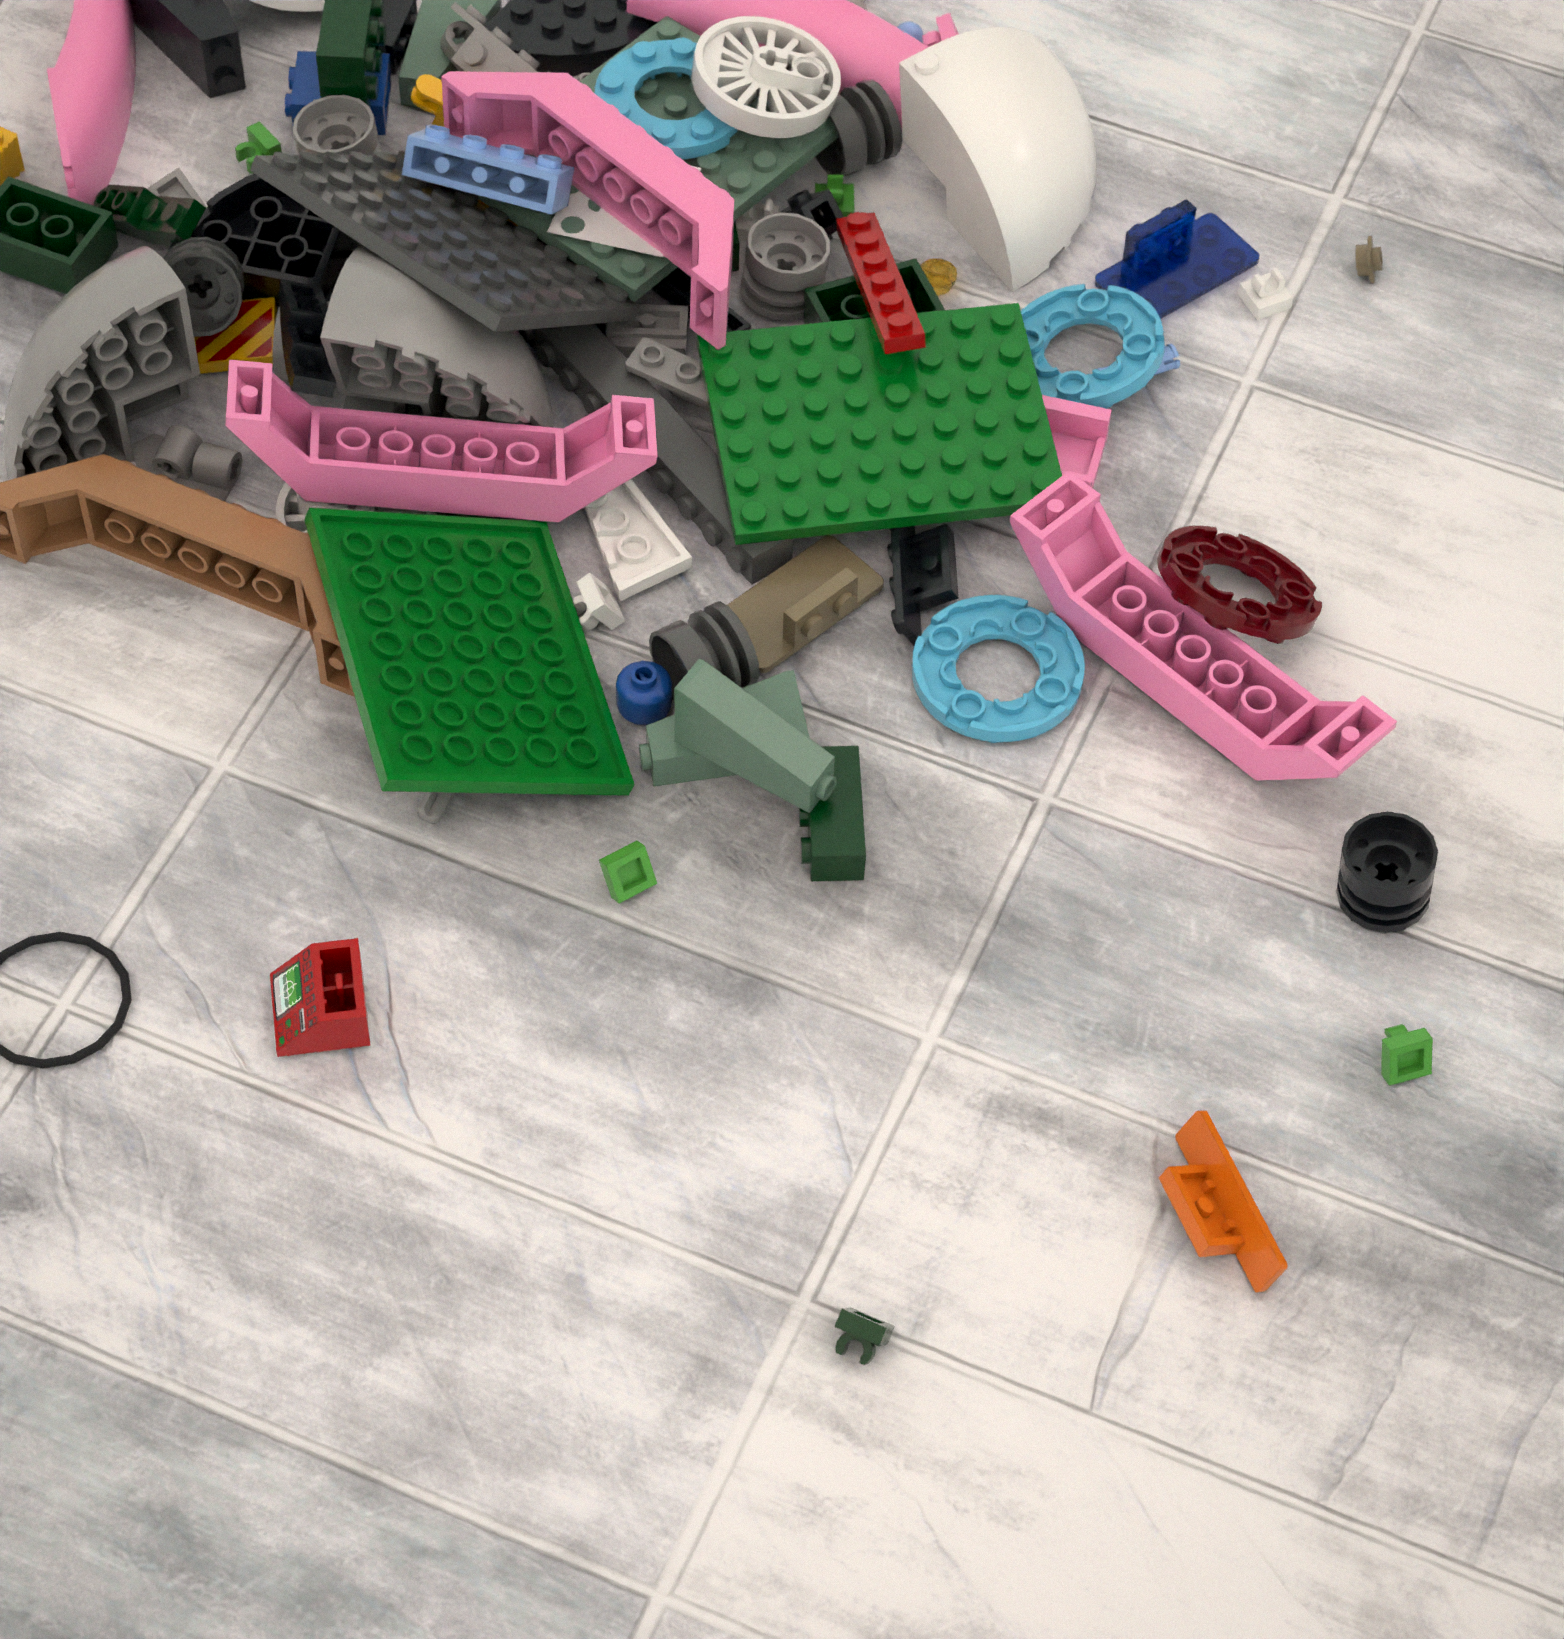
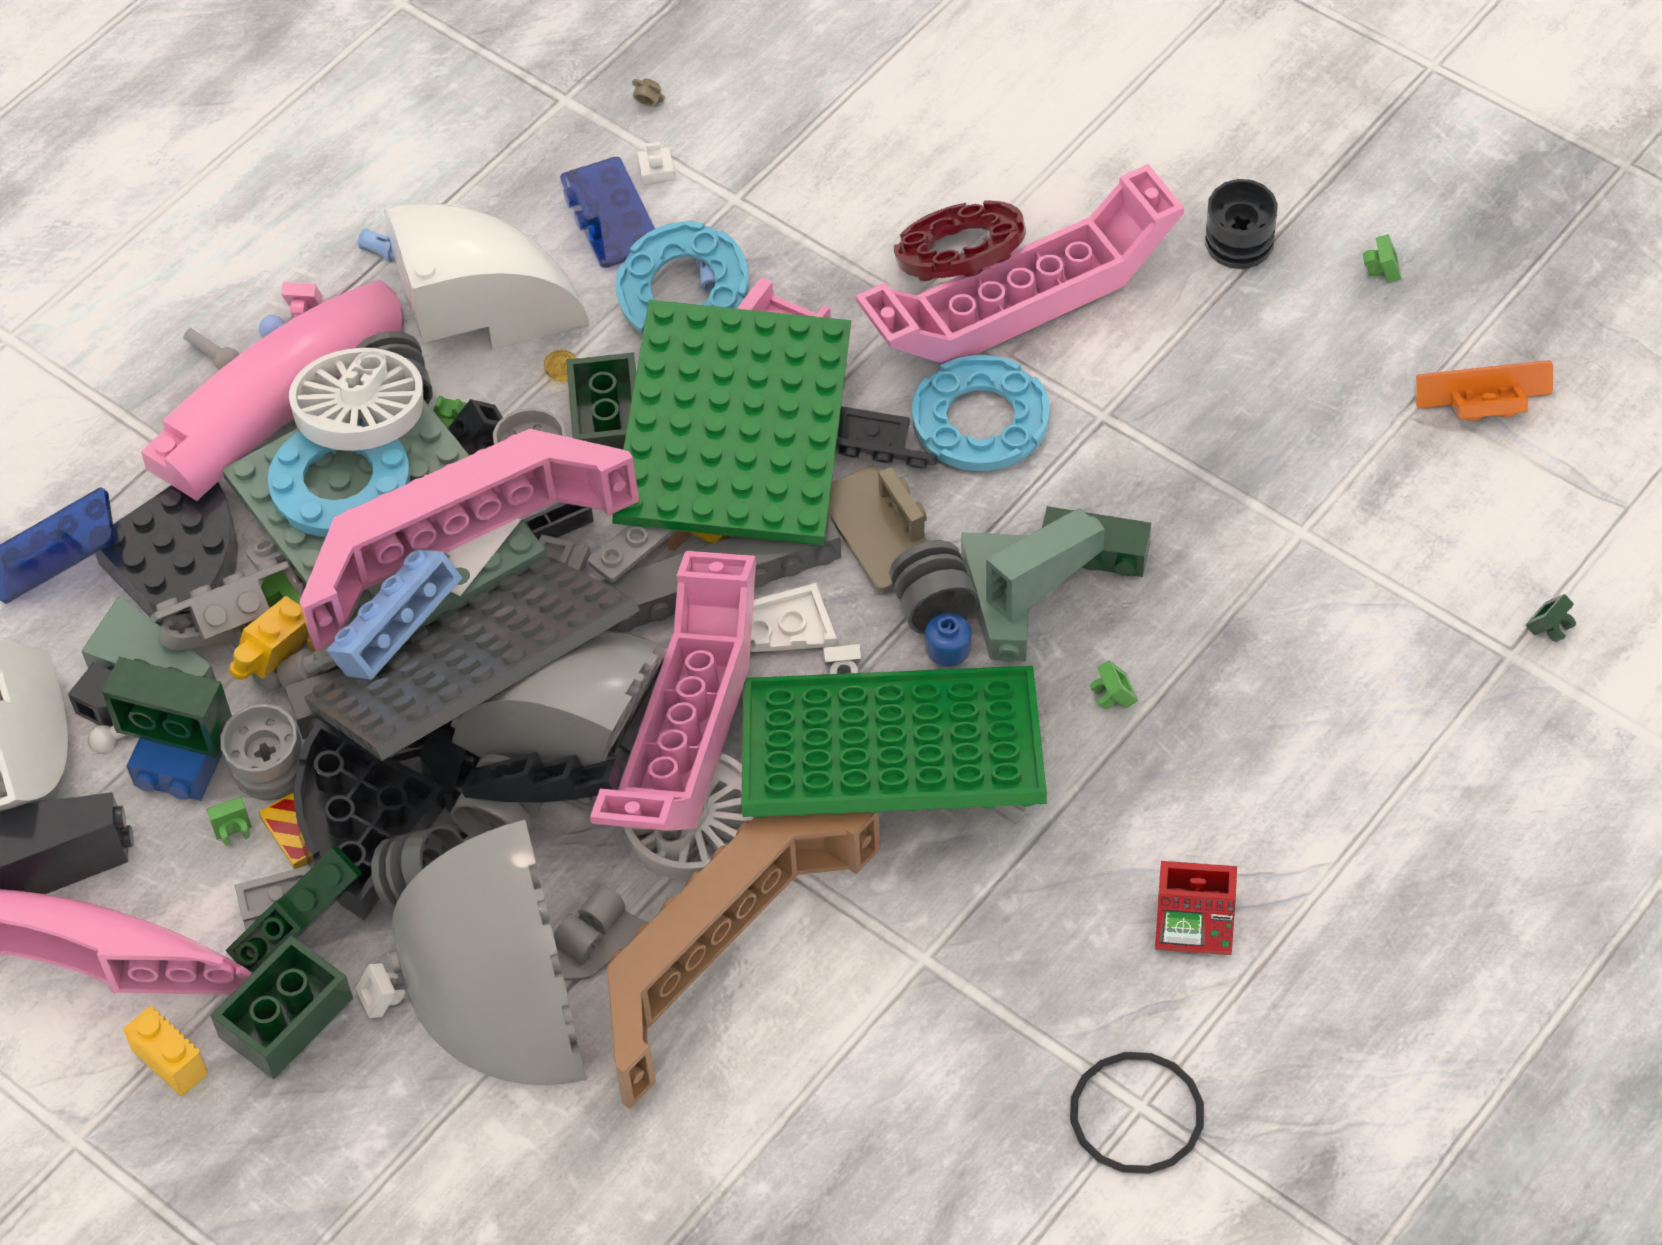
camera: 70 degrees left, 0 degrees up
red plate [836,212,926,354] -> none

